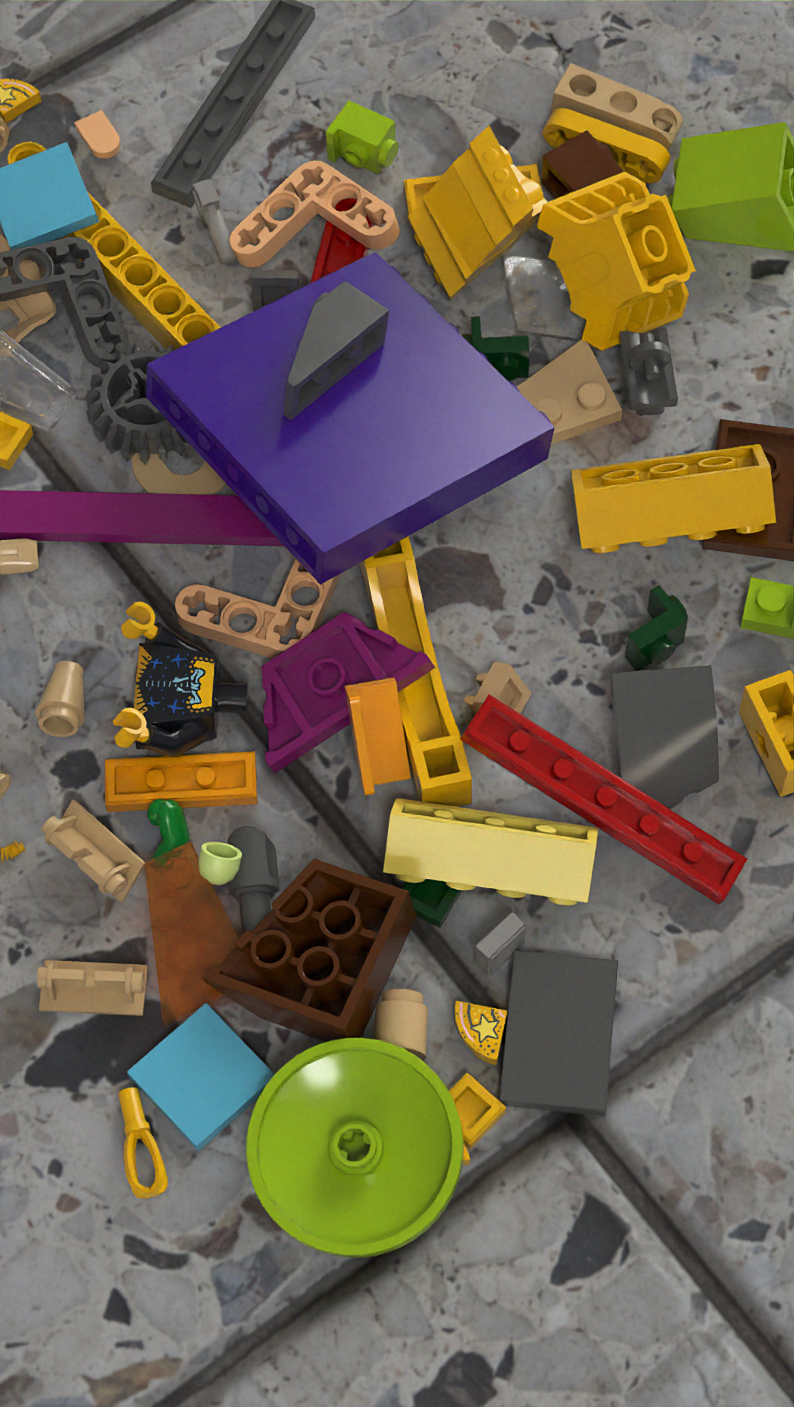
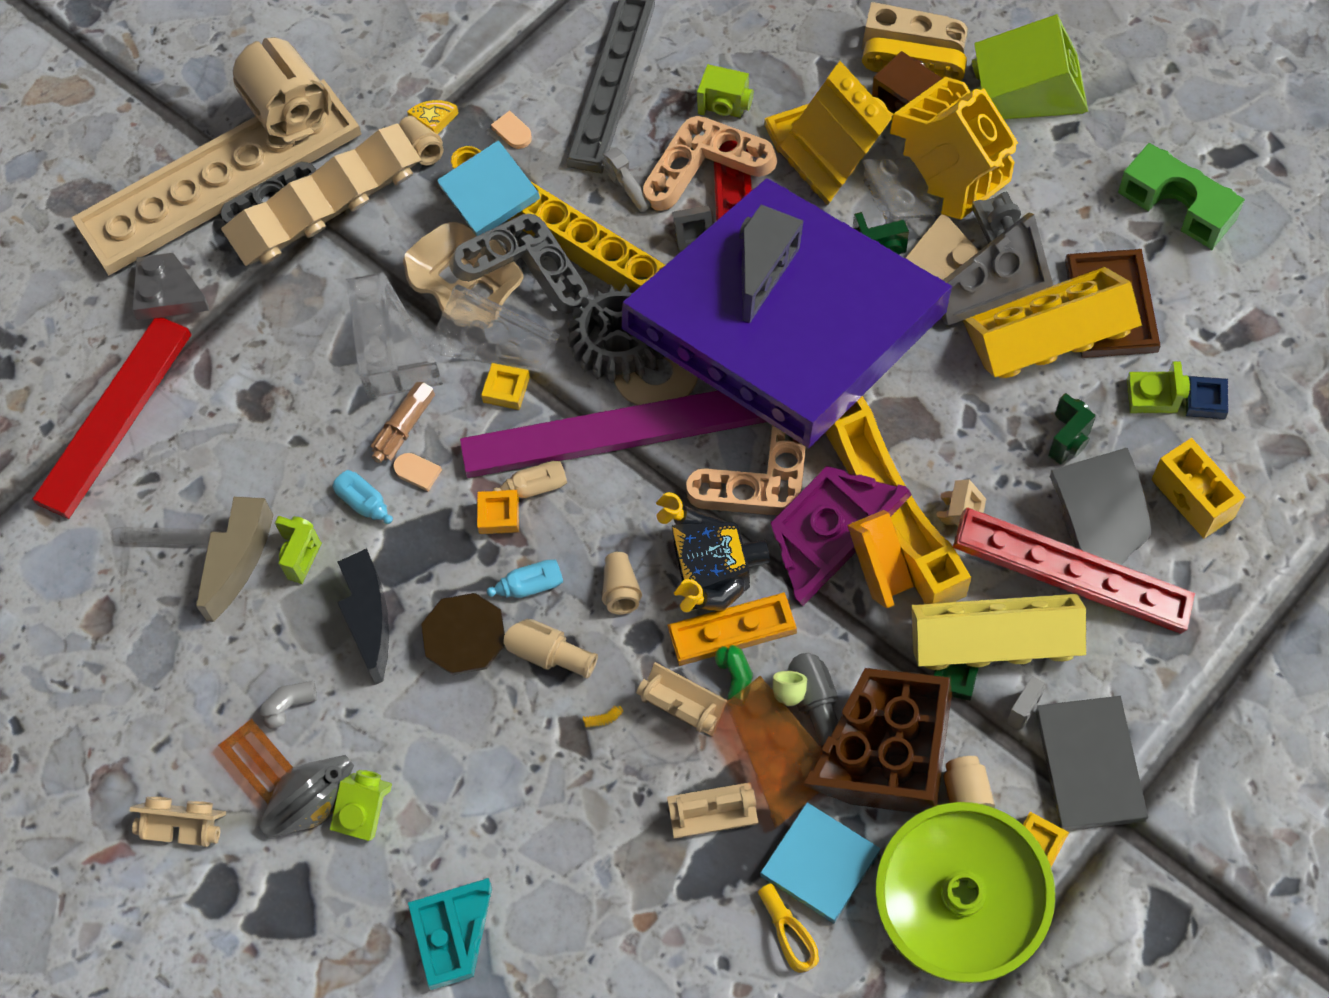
camera: 10 degrees left, 0 degrees up
yellow tile [455,1001,507,1066] -> none
none -> flat silver wing [942,212,1053,325]

